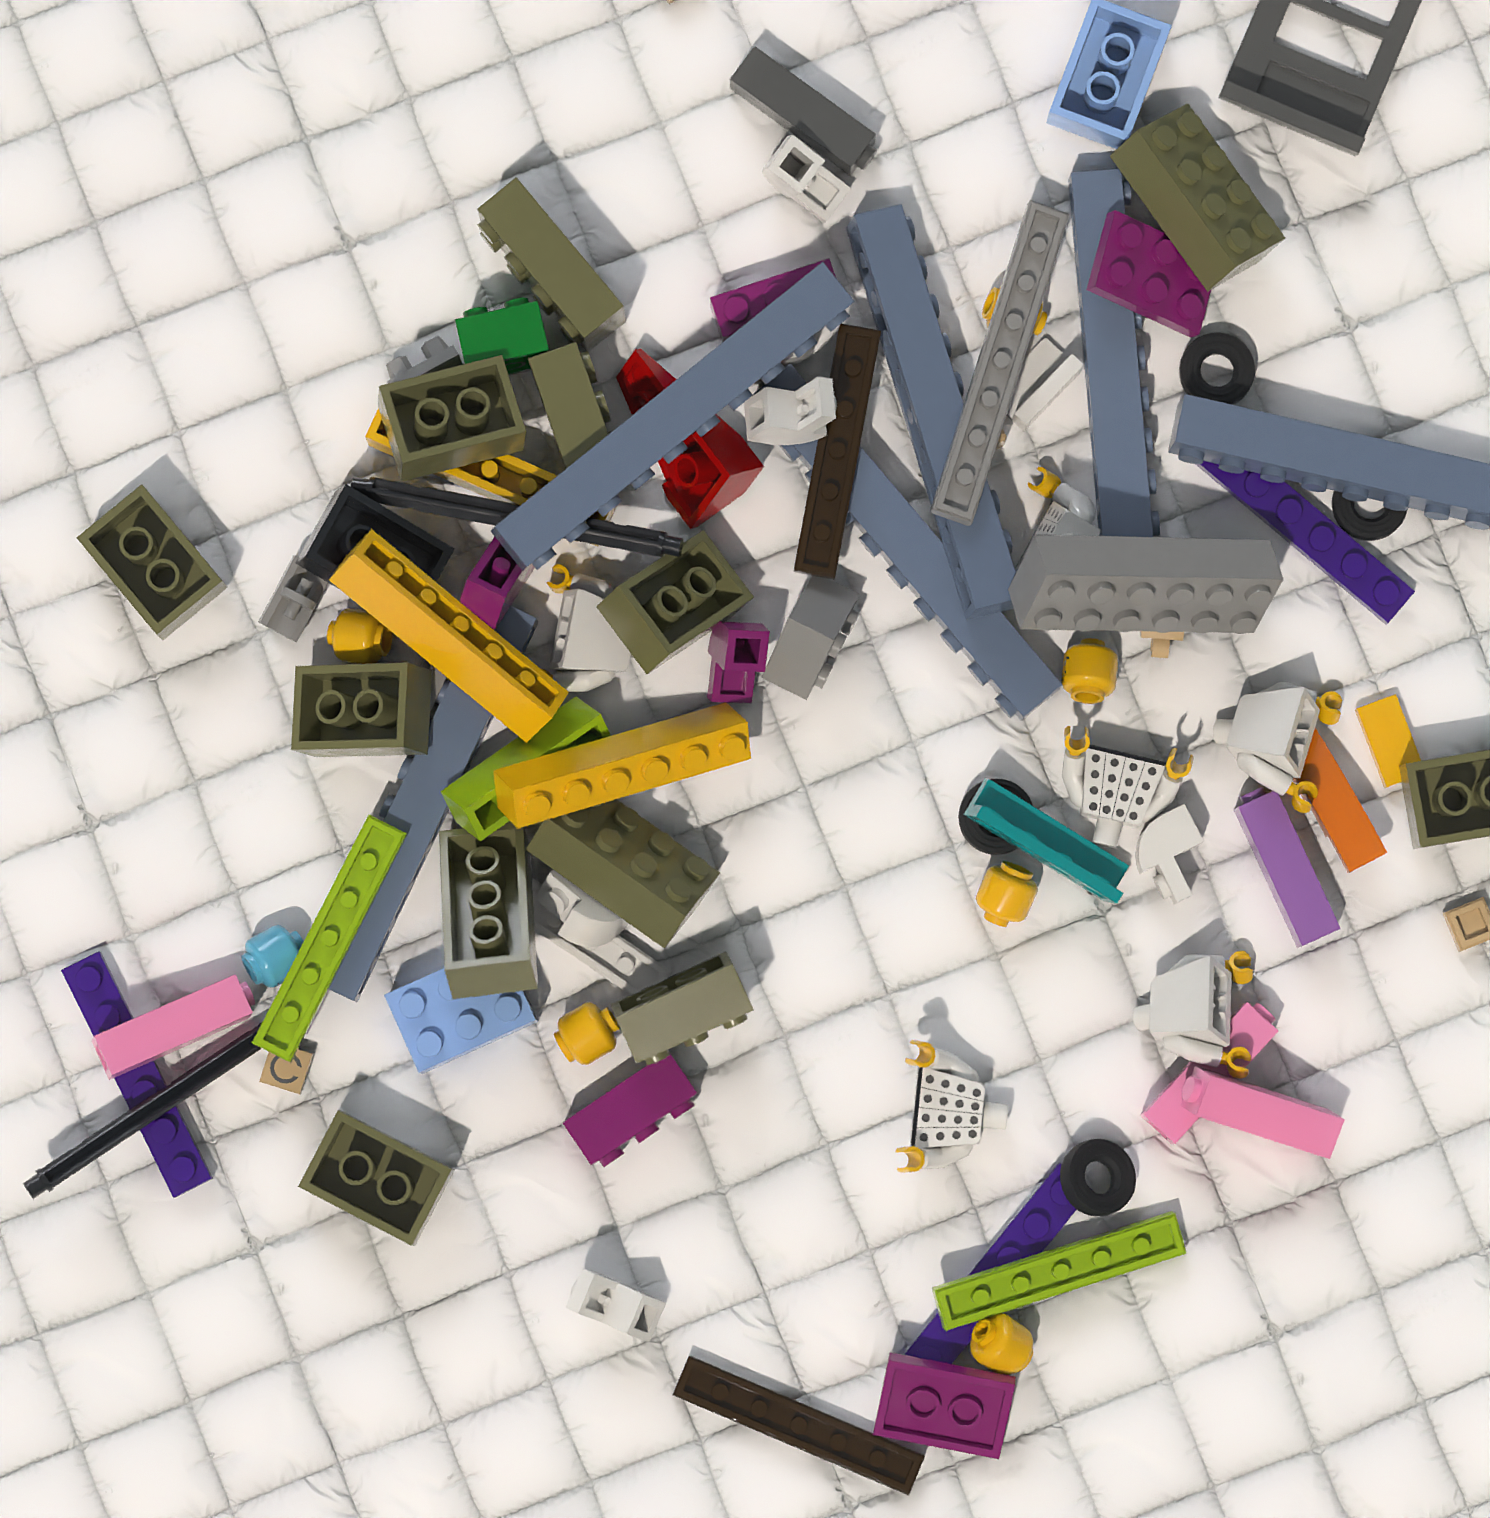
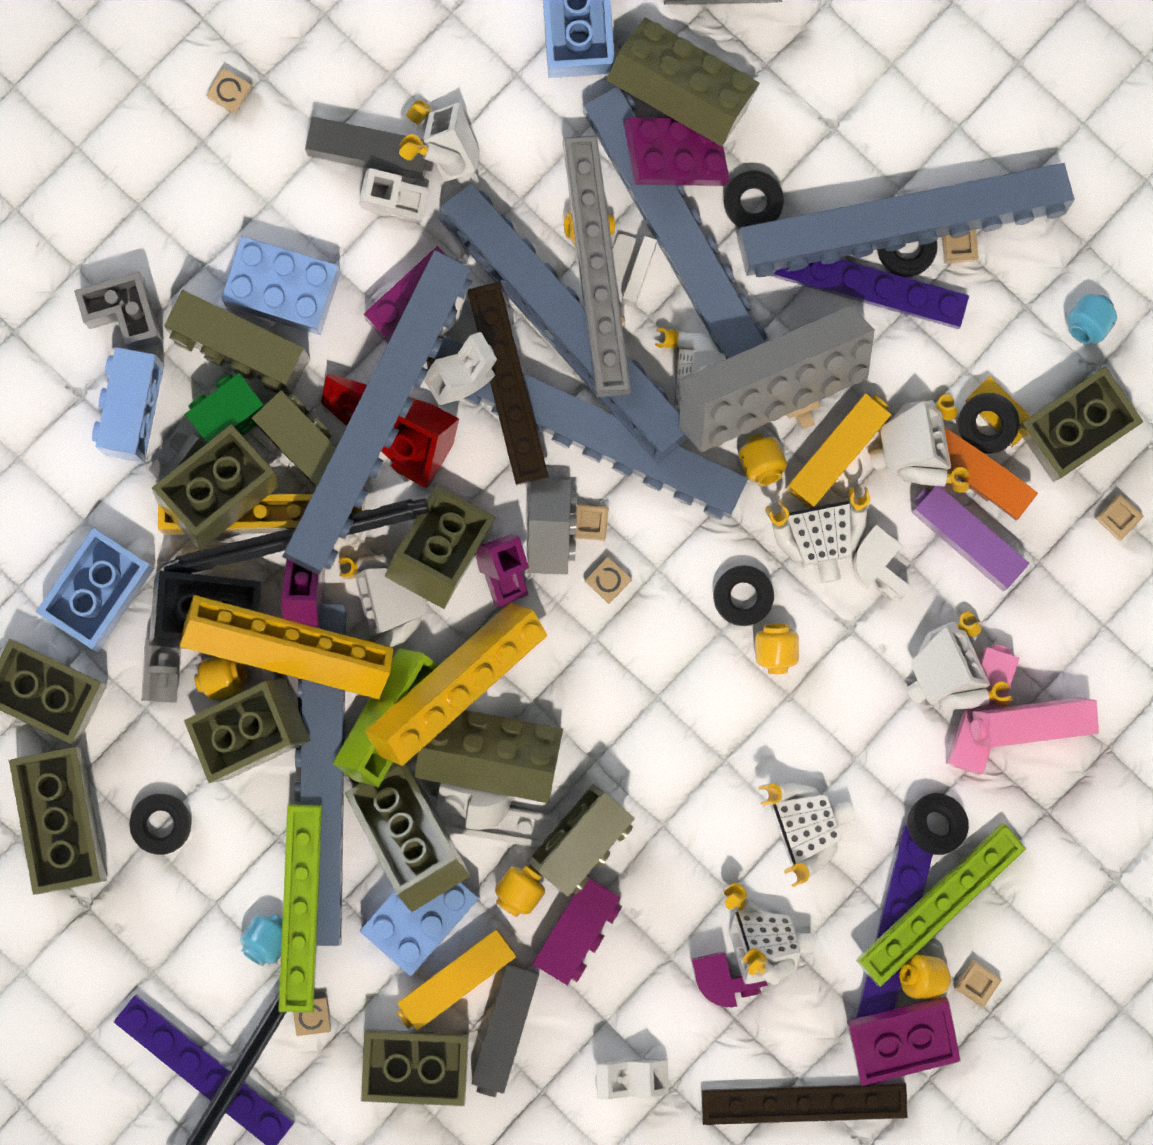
camera: 30 degrees left, 0 degrees up
bright pink brick [92,974,255,1080] -> none
teal fence [963,778,1129,904] -> none
none -> olive brick [9,747,107,895]
none -> light blue brick [36,527,155,652]
none -> light grey brick [74,271,163,350]
none -> light blue brick [92,347,164,463]
none -> black tyre [129,794,191,855]
none -> light blue brick [221,236,341,336]
none -> yellow brick [396,929,517,1031]
none -> white torso [399,100,479,189]
none -> dark grey brick [471,963,540,1097]
none -> tan tile [572,504,609,541]
none -> tan tile [585,557,632,604]
none -> magenta brick [690,952,768,1007]
none -> white torso [724,883,815,985]
none -> yellow brick [786,393,891,508]
none -> tan tile [942,230,979,264]
none -> tan tile [954,960,1002,1008]
none -> black tyre [958,393,1019,454]

